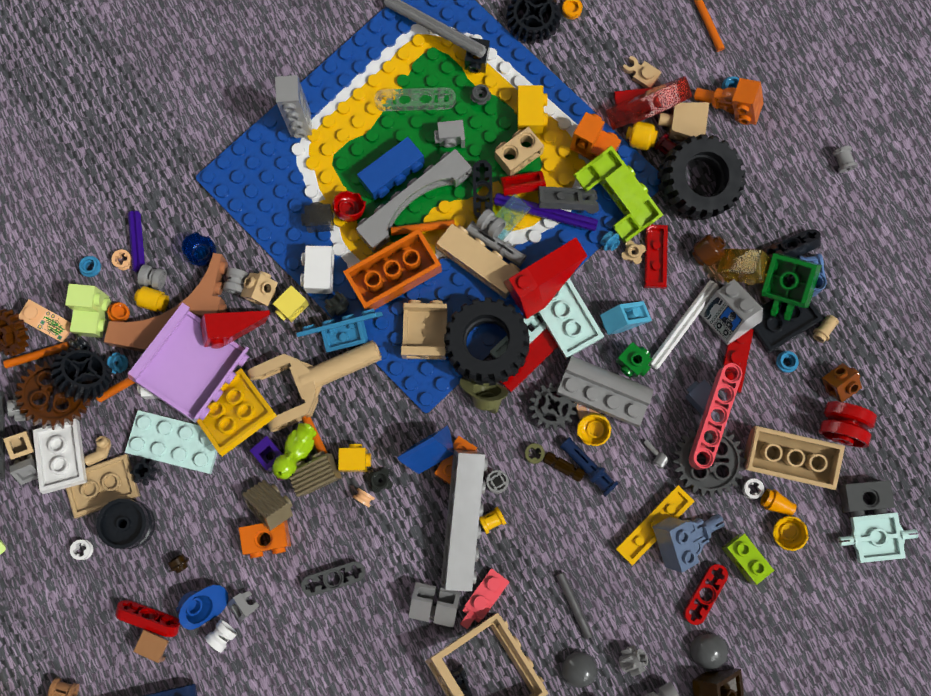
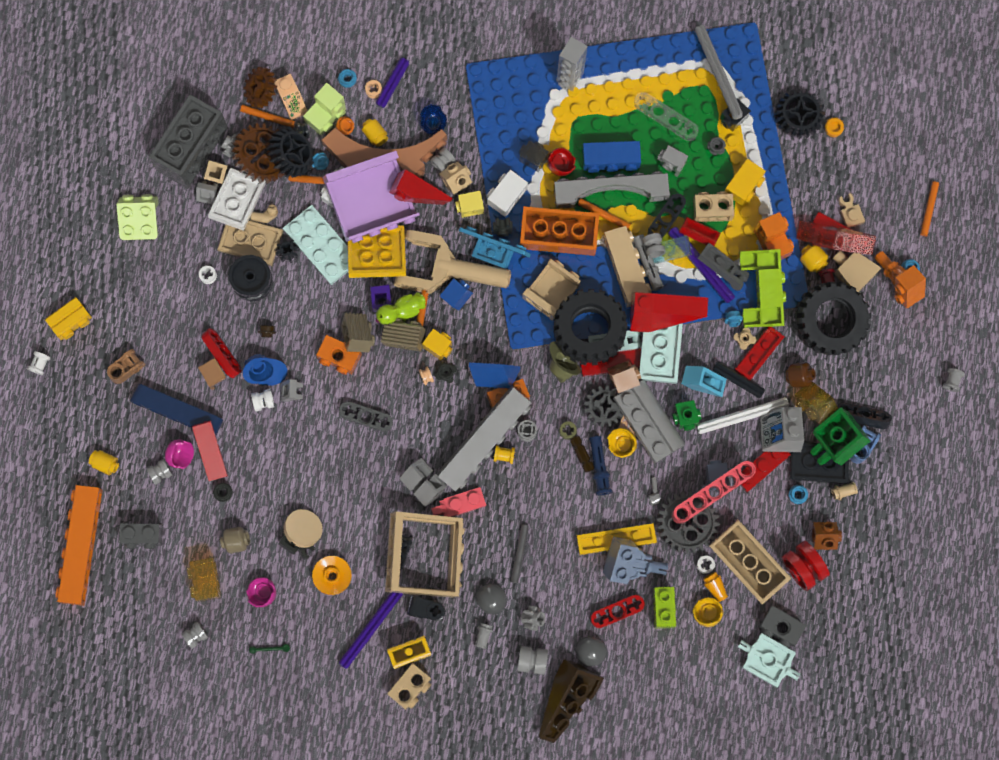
camera: 30 degrees right, 0 degrees up
light grey wheel [137,264,167,290] -> none
none -> blue brick [440,278,473,310]
none -> brick [607,361,641,393]
none -> black axle [712,361,765,398]

